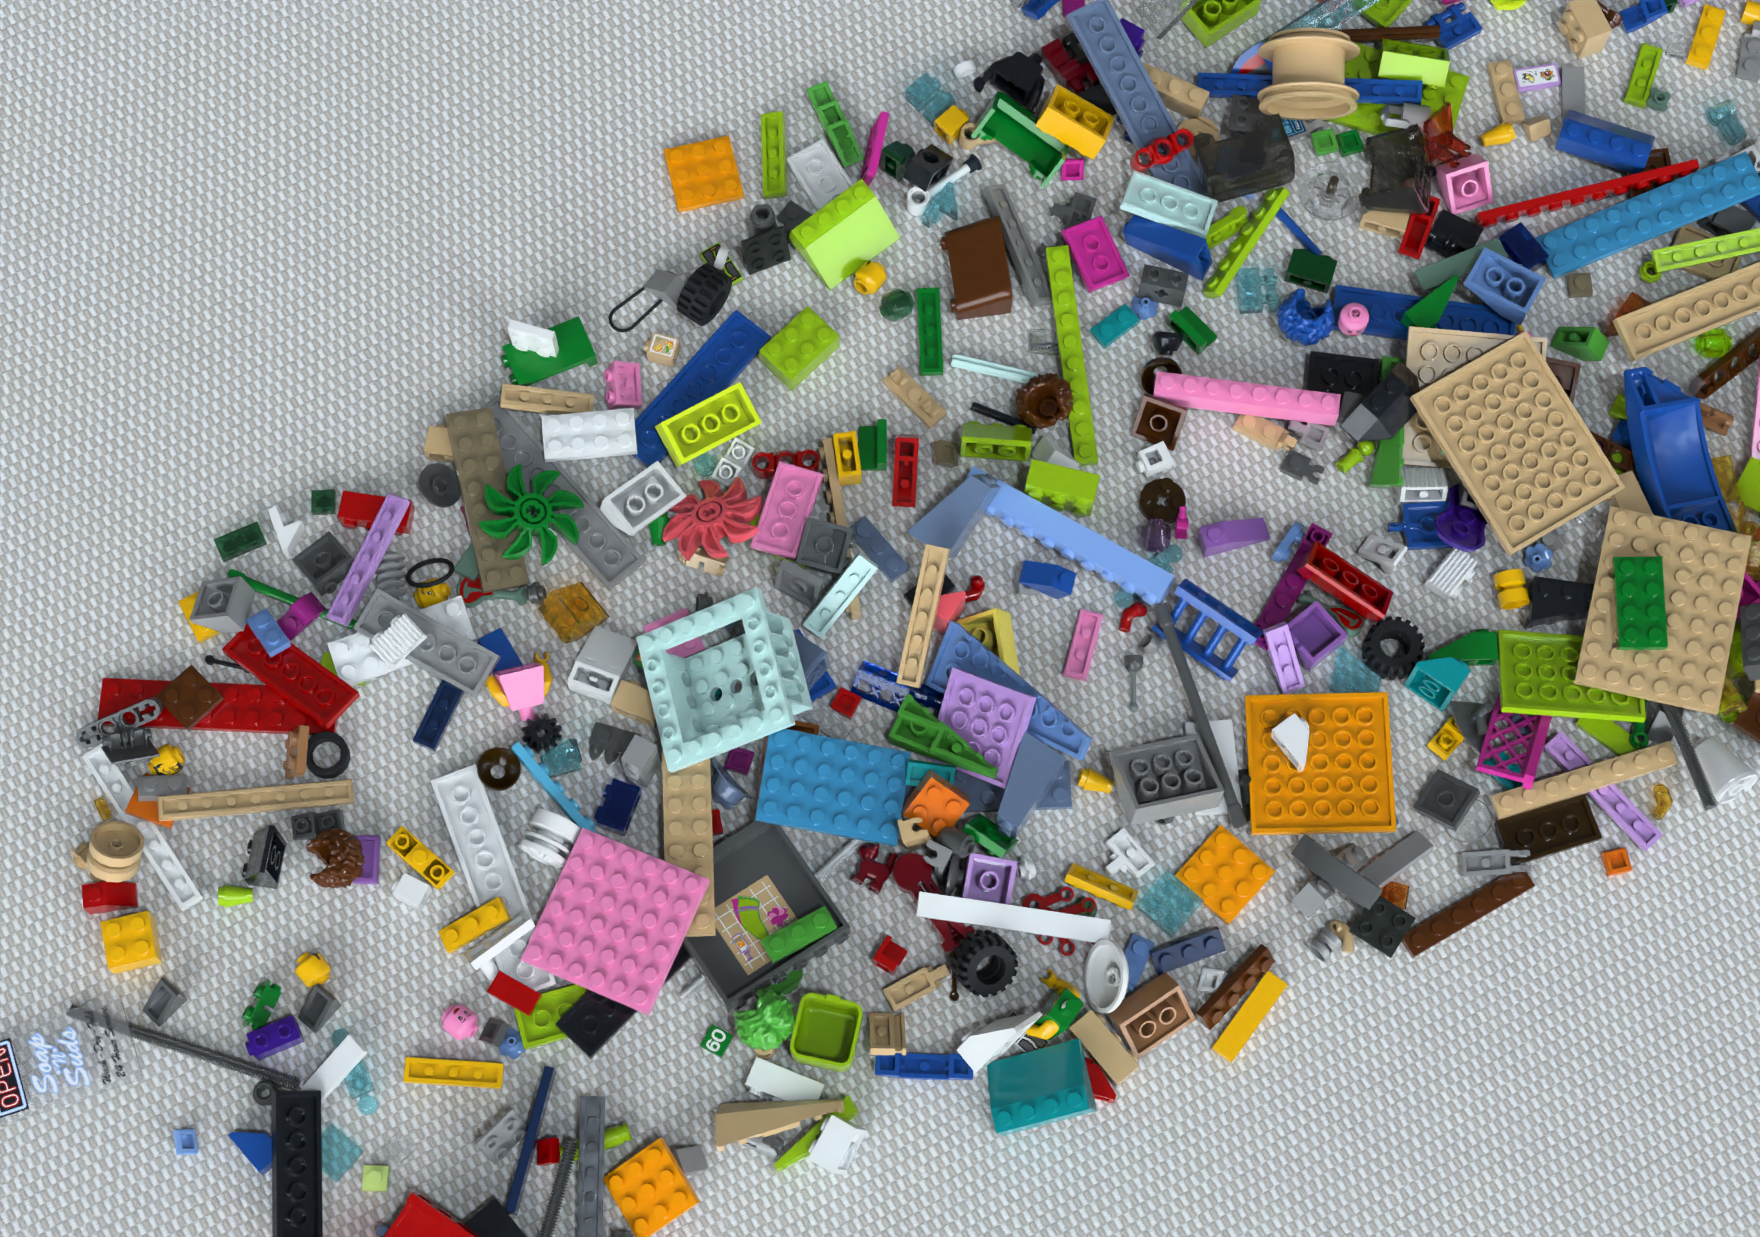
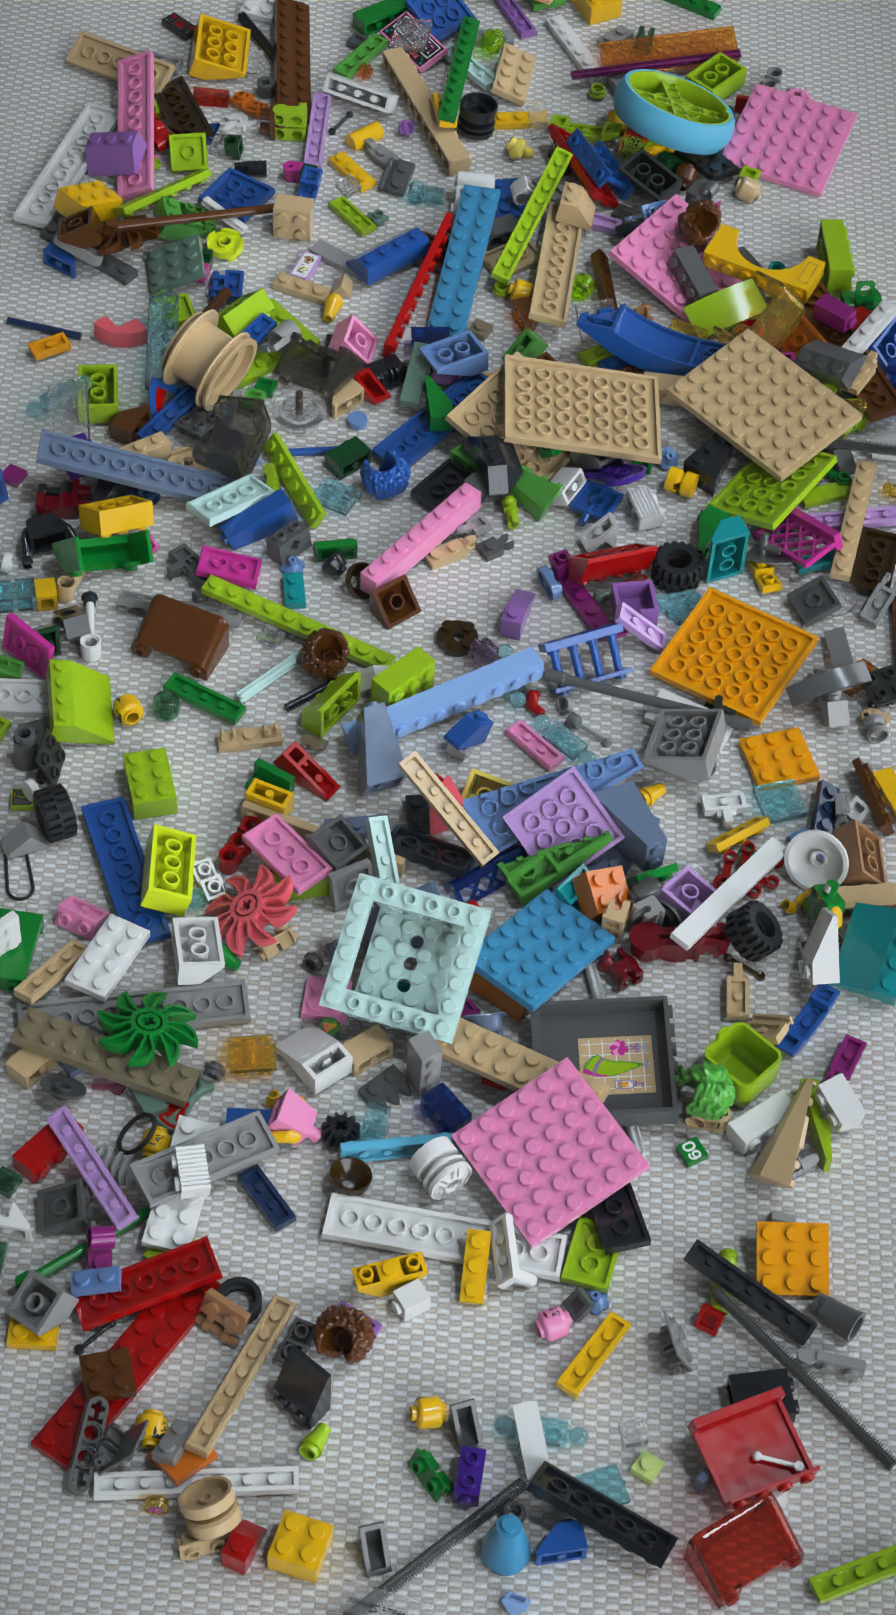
camera: 60 degrees left, 20 degrees down
red tile [487,971,542,1017] -> none
dark blue tile [505,1066,556,1216] -> none
tan brick [644,332,681,368] -> none
bright green plate [761,906,837,963] -> none
red panel [872,935,907,976] -> none
clear light blue slope [922,182,958,228] -> none
red piece [1130,128,1194,172] -> none
white brick [1135,441,1173,477] -> none
dark pink piece [1175,506,1189,539] -> none
white slope [1271,713,1310,772] -> none
bright pink head [1338,302,1369,336] -> none
clear red plate [1423,102,1472,168] -> none
green plate [1613,556,1668,650] -> none
none -> reddish brown slope [108,405,150,444]
none -> medium blue tile [348,411,367,430]
none -> dark grey plate [378,157,416,198]
none -> black plate [391,824,476,879]
none -> dark azure cone [480,1514,531,1576]
none -> yellow head [507,279,534,306]
none -> clear light blue plate [533,714,597,764]
none -> magenta hinge [824,1034,867,1082]
none -> light grey plate [835,793,851,828]

